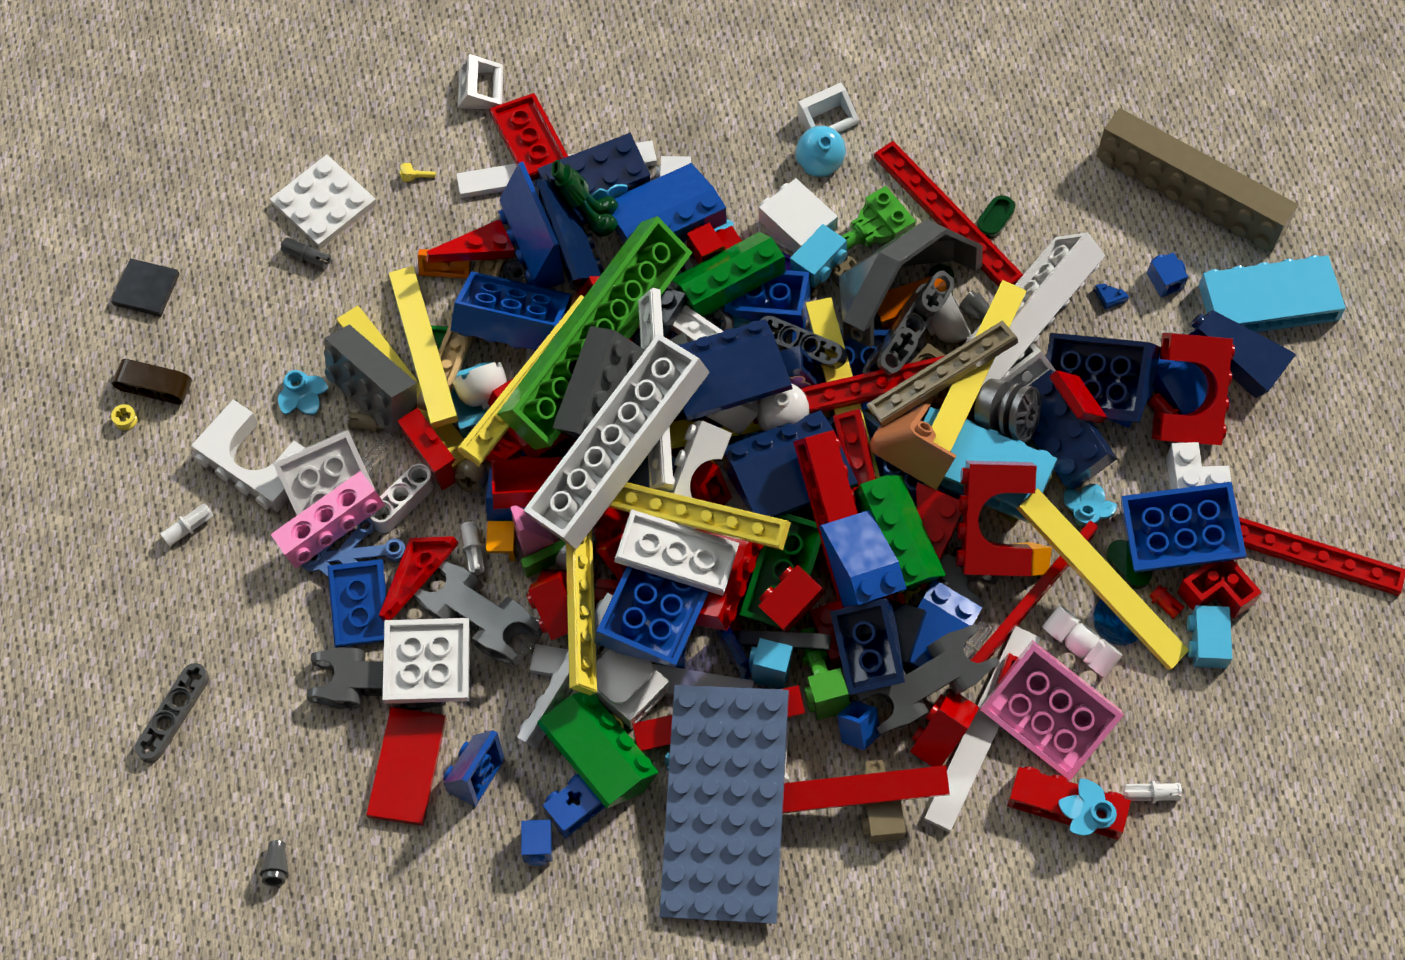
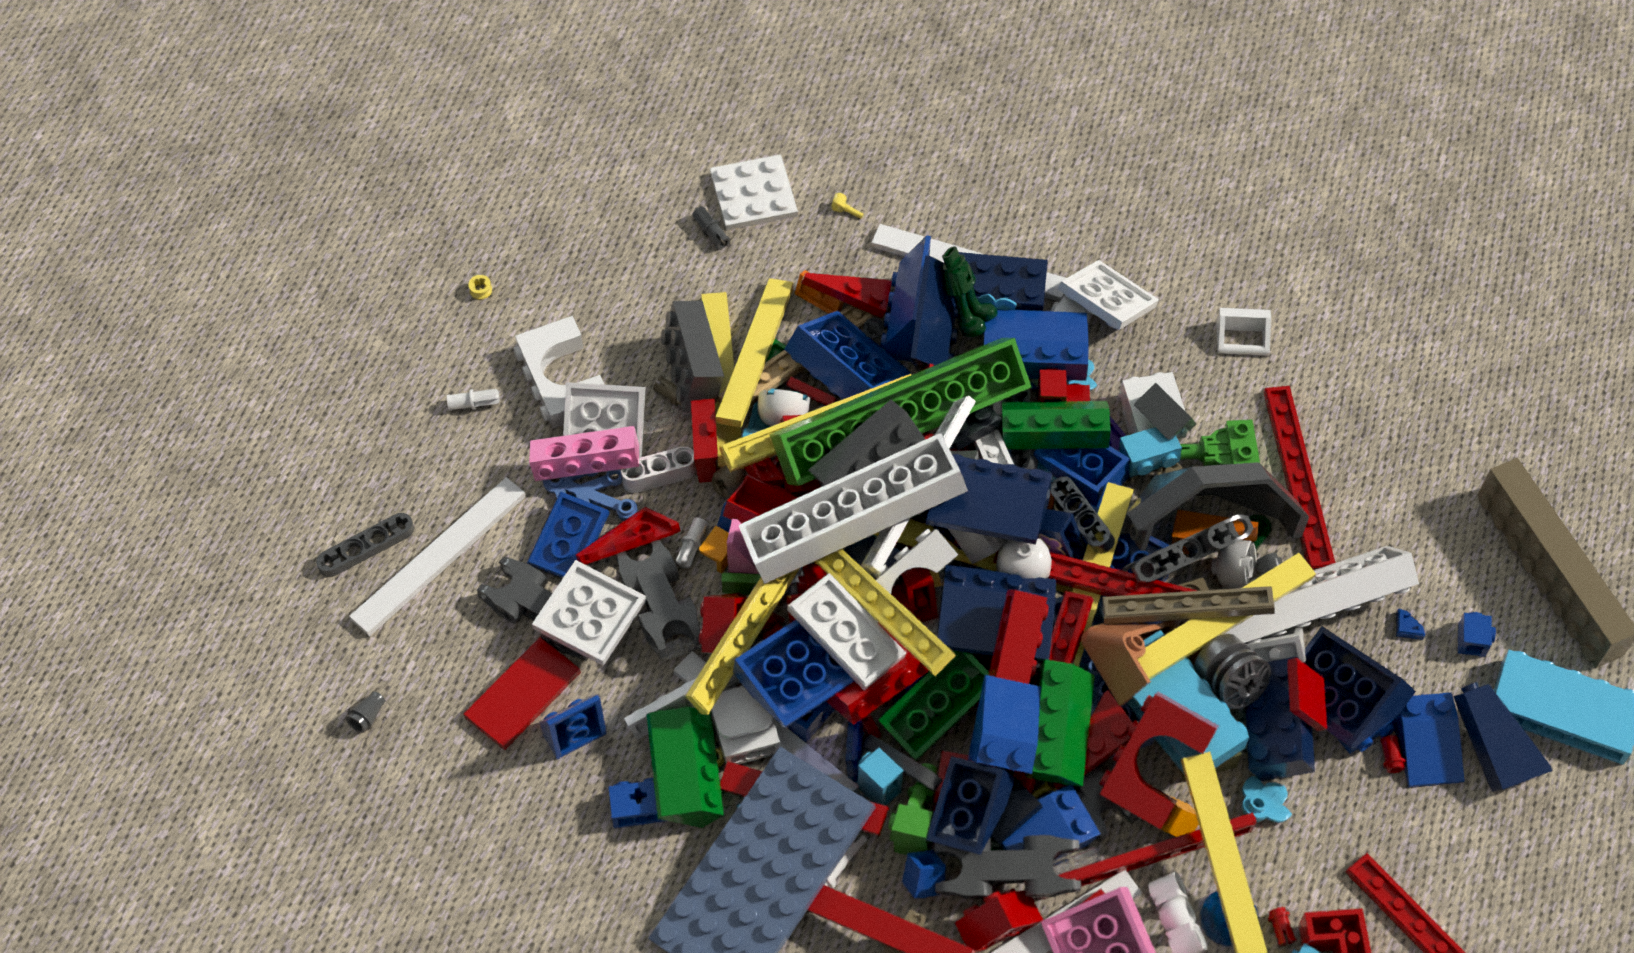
camera: 30 degrees right, 5 degrees down
black tile [111,258,180,317] -> none
dark brown beam [111,359,192,405] -> none
medium azure plate [278,370,329,415] -> none
white tile [458,54,503,109] -> none
red tile [489,93,568,181] -> none
blue brick [521,820,553,866] -> none
red brick [759,565,826,632] -> none
medium azure cylinder [795,126,846,177] -> none
dark green tile [977,195,1015,239] -> none
dark green tile [1106,540,1152,589] -> none
blue slope [1121,481,1247,573] -> none
red arch [1151,333,1235,445] -> none
white brick [1166,442,1231,489] -> none
none -> white tile [349,477,526,637]
none -> red tile [787,376,840,406]
none -> white plate [1058,260,1159,330]
none -> dark grey panel [1134,383,1197,440]

